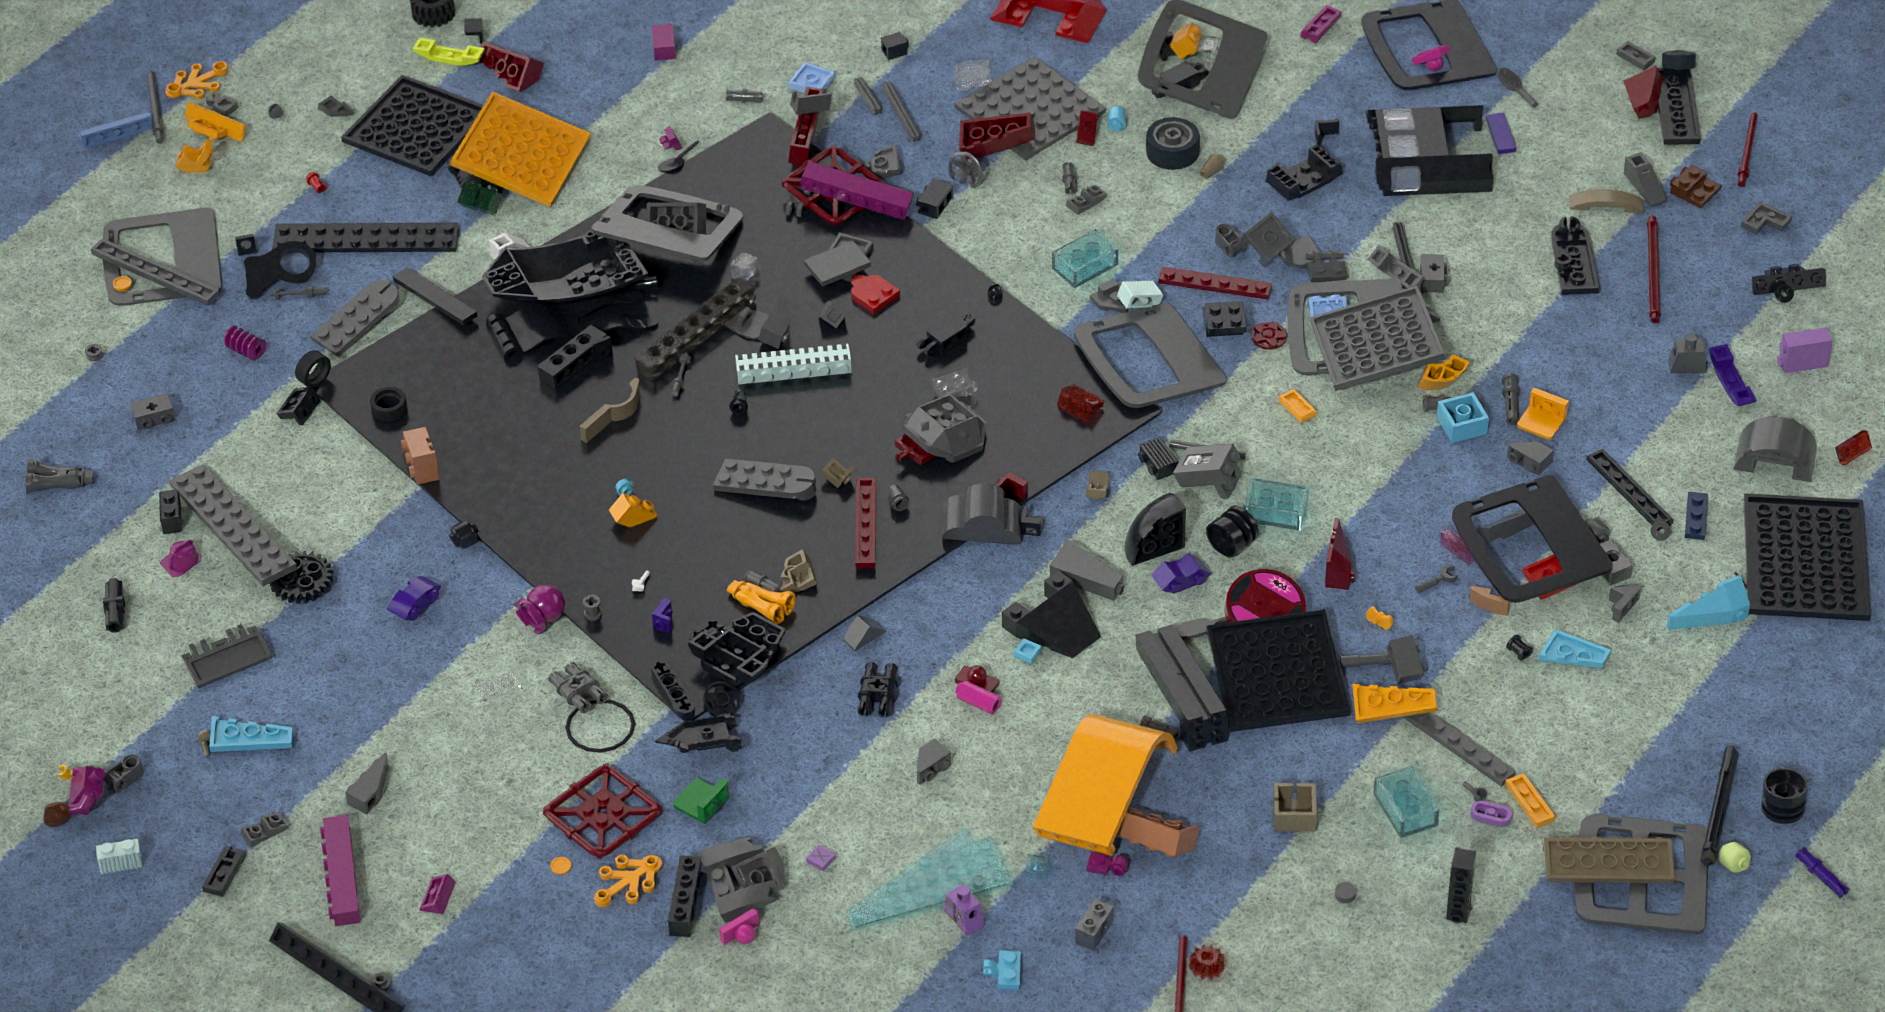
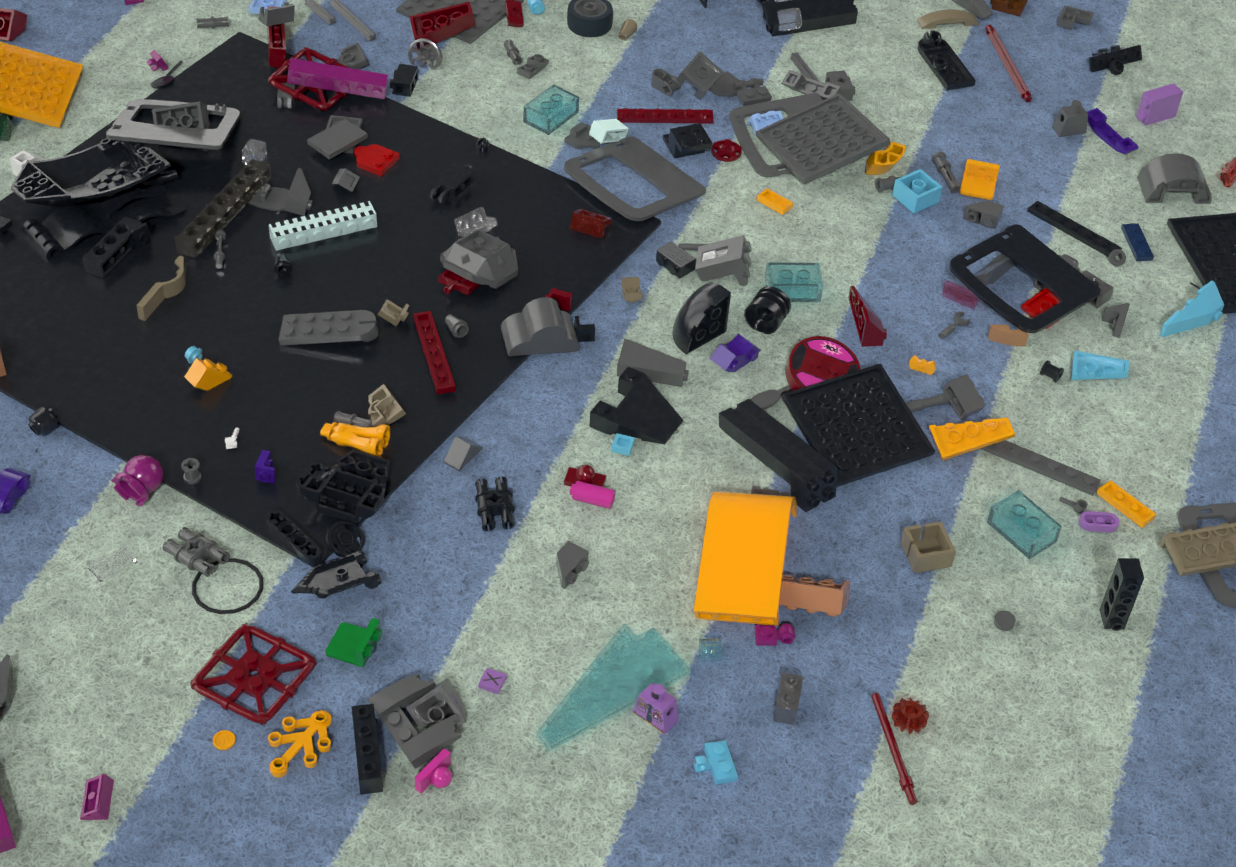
camera: 20 degrees left, 0 degrees up
black plate [1265,144,1342,201] -> none

